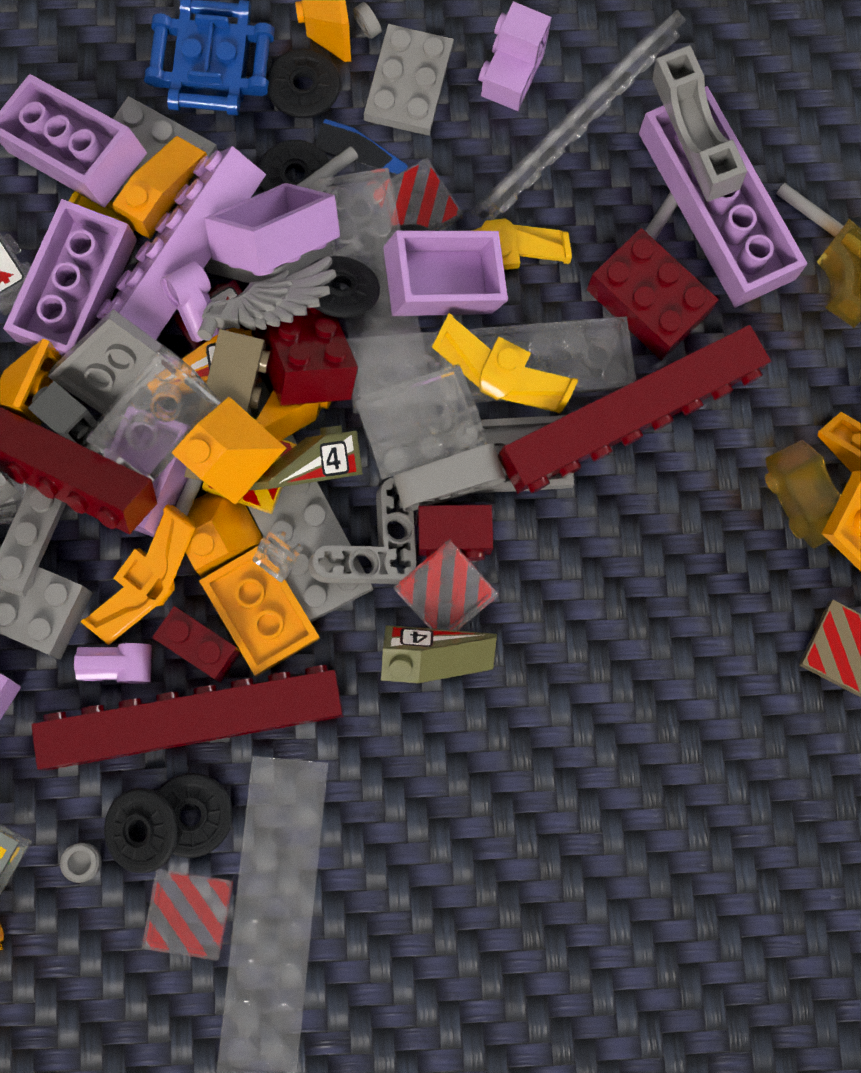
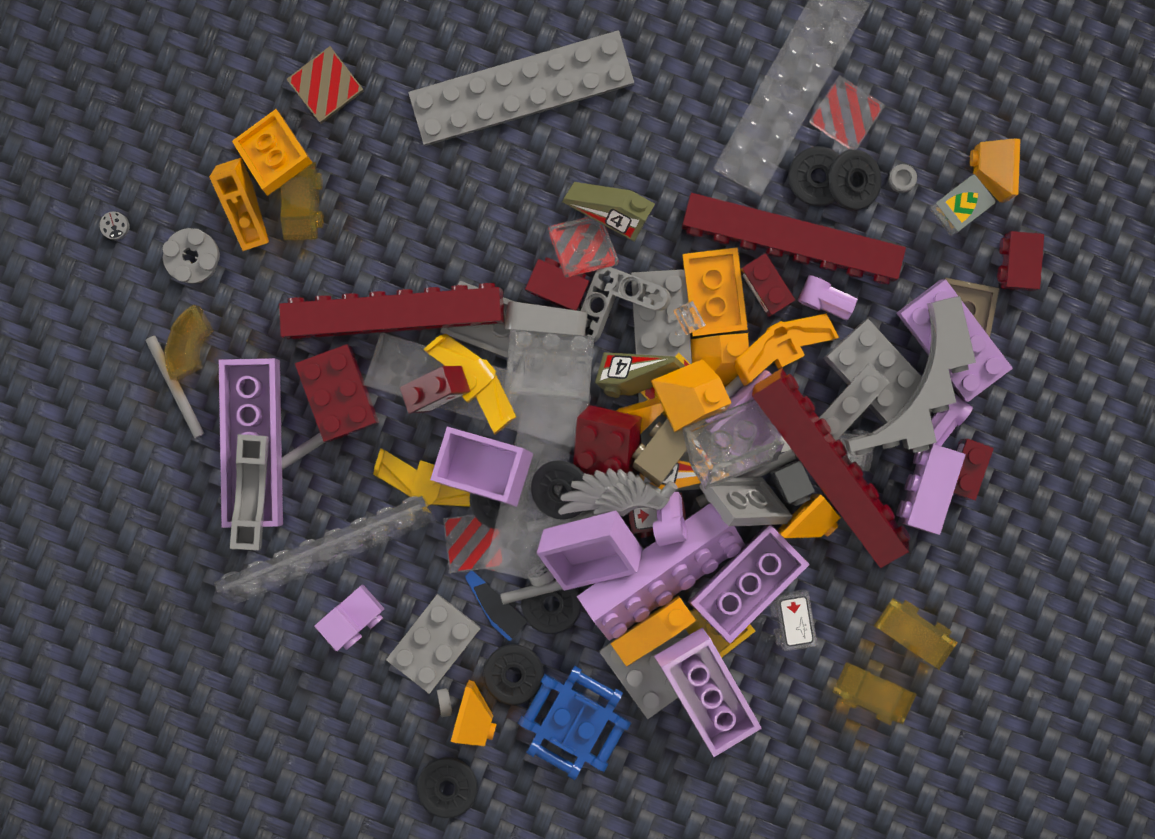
camera: 150 degrees left, 10 degrees up
none -> dark red brick [400,366,471,414]
none -> light grey plate [408,30,634,146]

